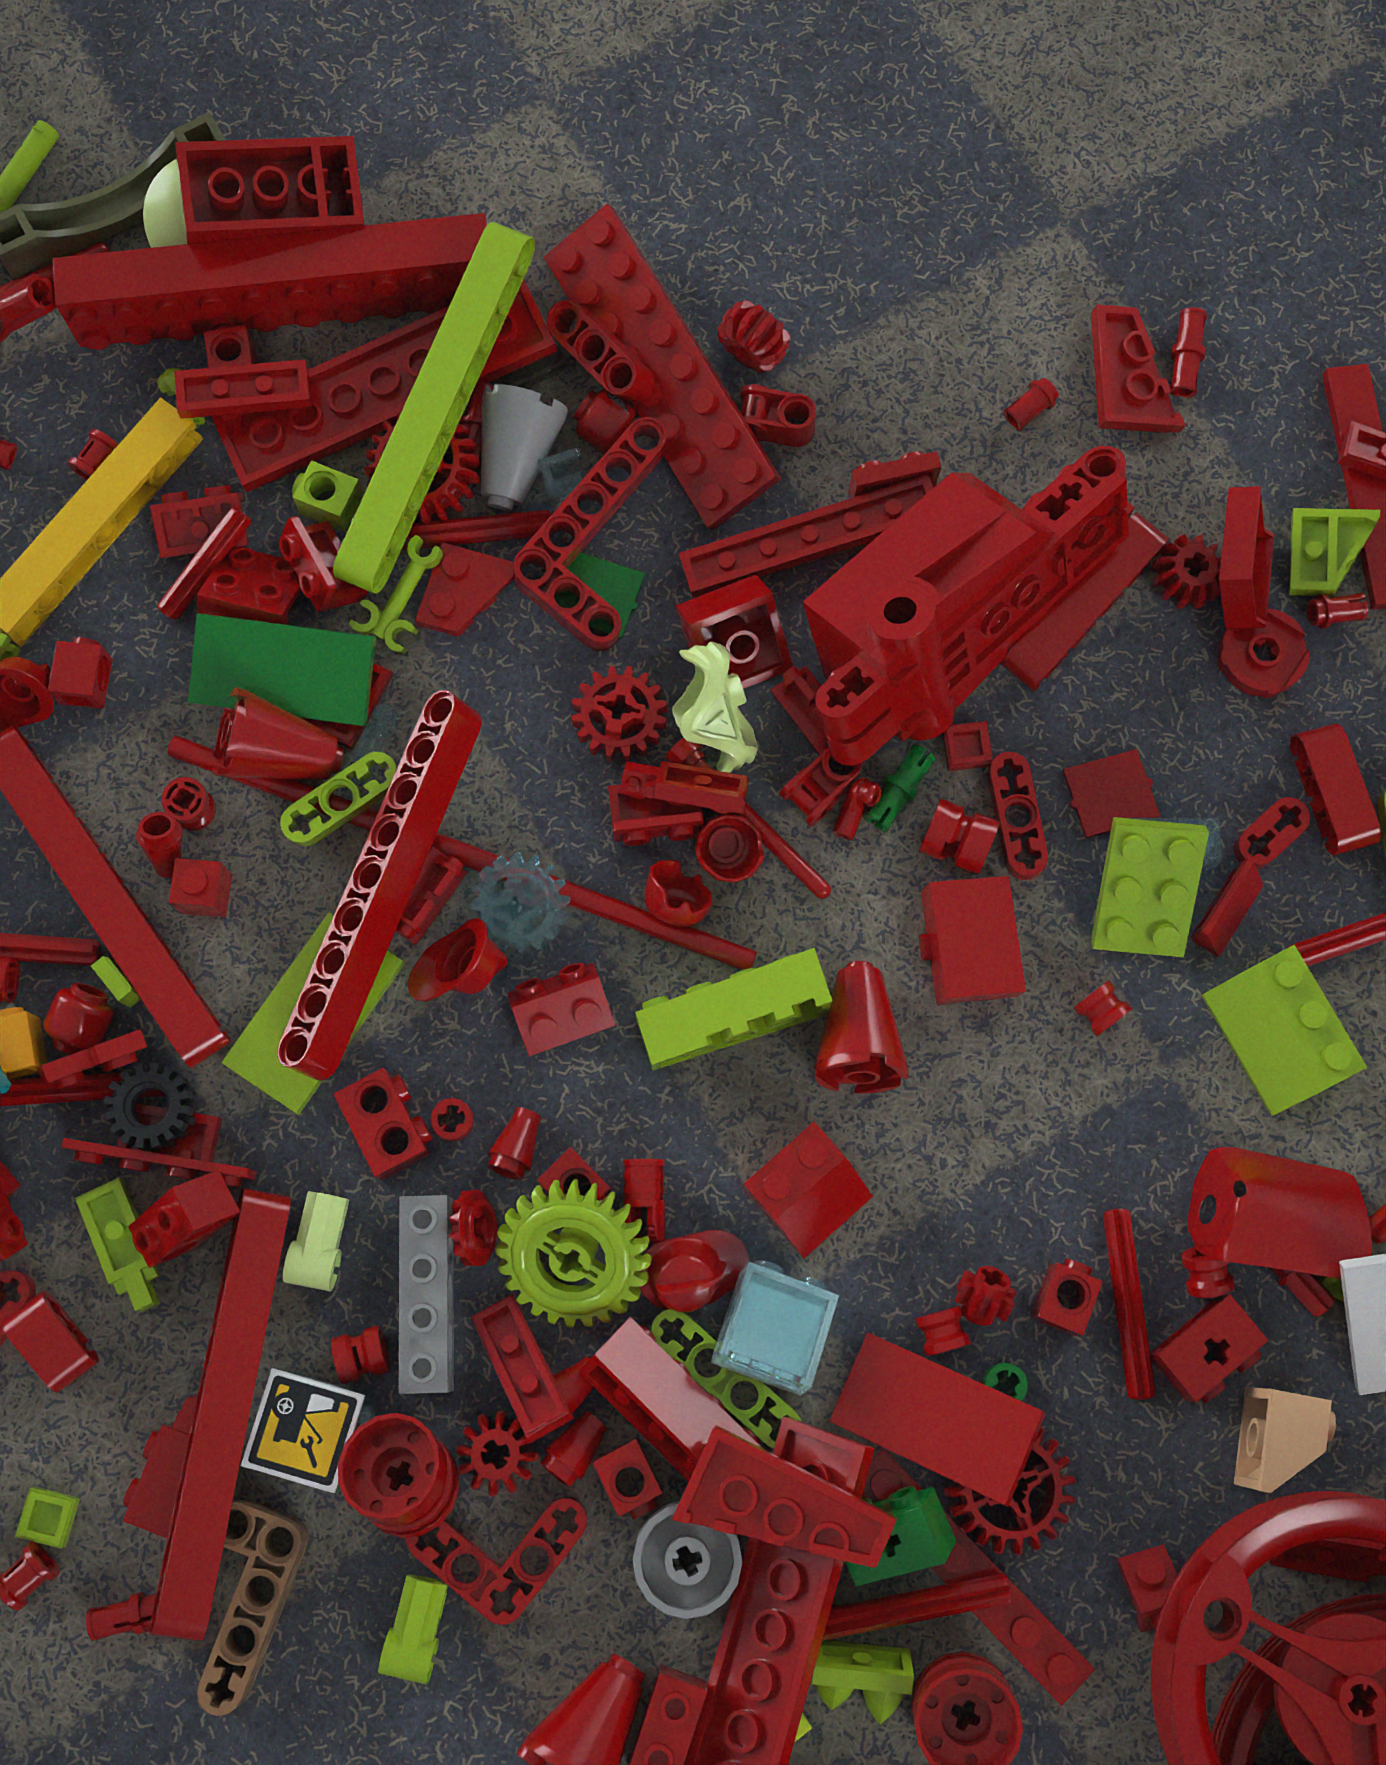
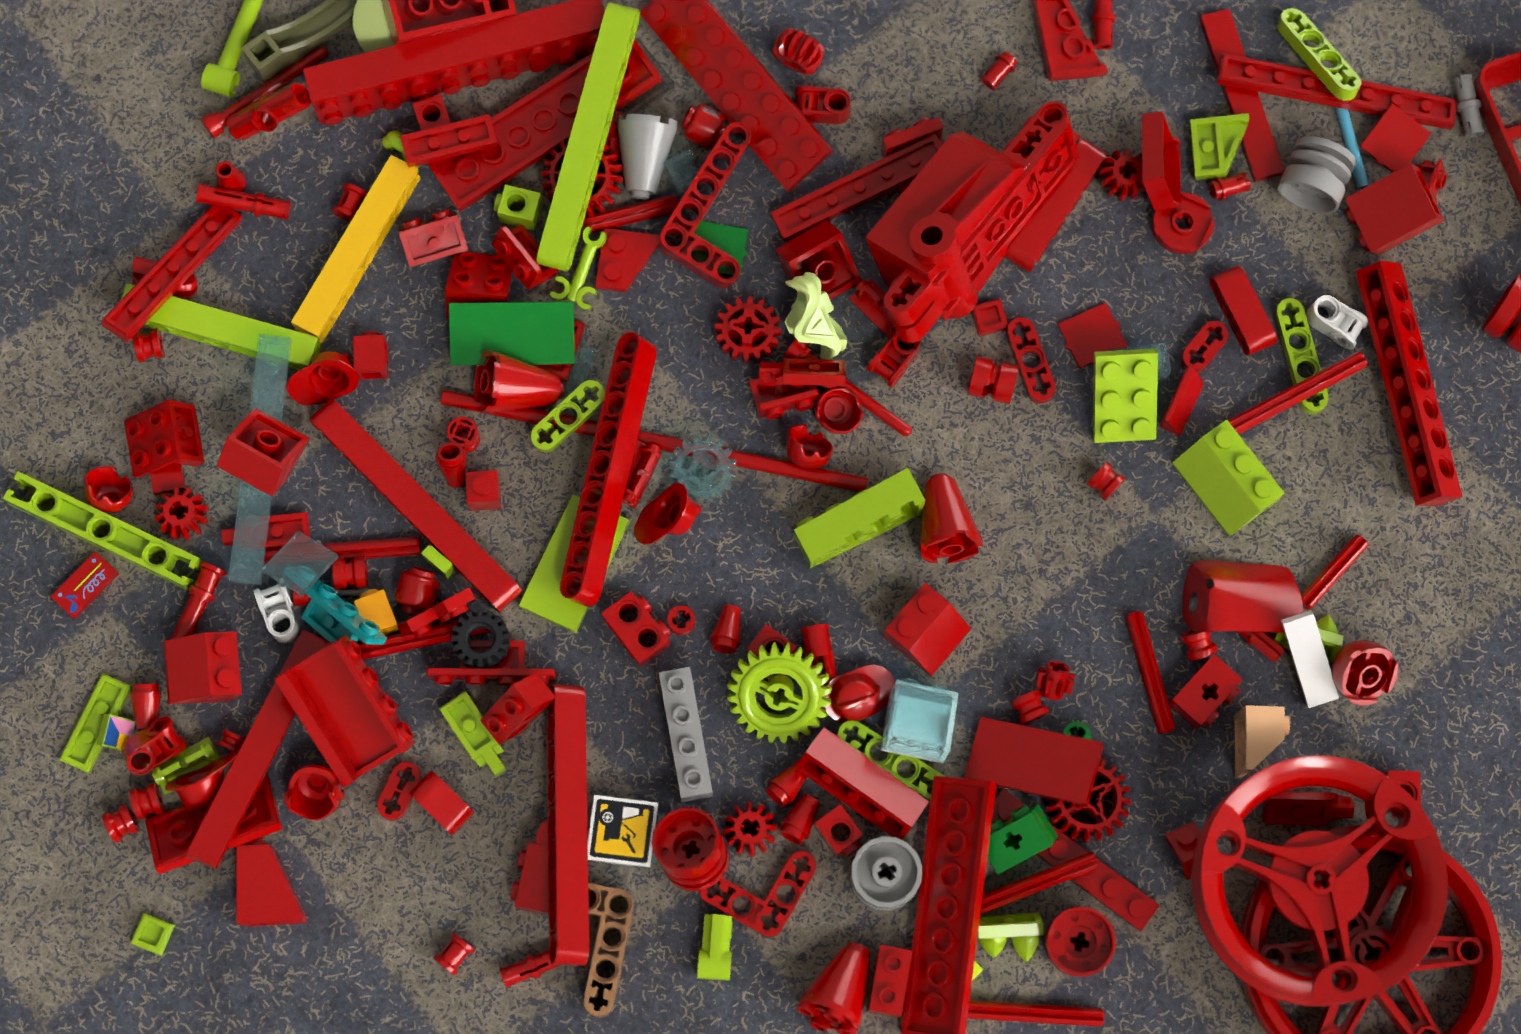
camera: 10 degrees left, 0 degrees up
lime tile [15,1486,80,1549] -> none
red axle [157,507,252,620] -> none
yellowish green piece [283,1191,349,1292] -> none
red wheel [331,1325,391,1385] -> none
red gear [448,1189,497,1266] -> none
red tile [471,1294,574,1443] -> none
red bracket [508,963,616,1056] -> none
red beam [546,300,654,404] -> none
red wing [672,1425,898,1568] -> none
red arm [832,778,881,841] -> none
green pin [864,744,936,832] -> none
red container [919,876,1026,1006] -> none
red brick [1030,1258,1103,1336] -> none

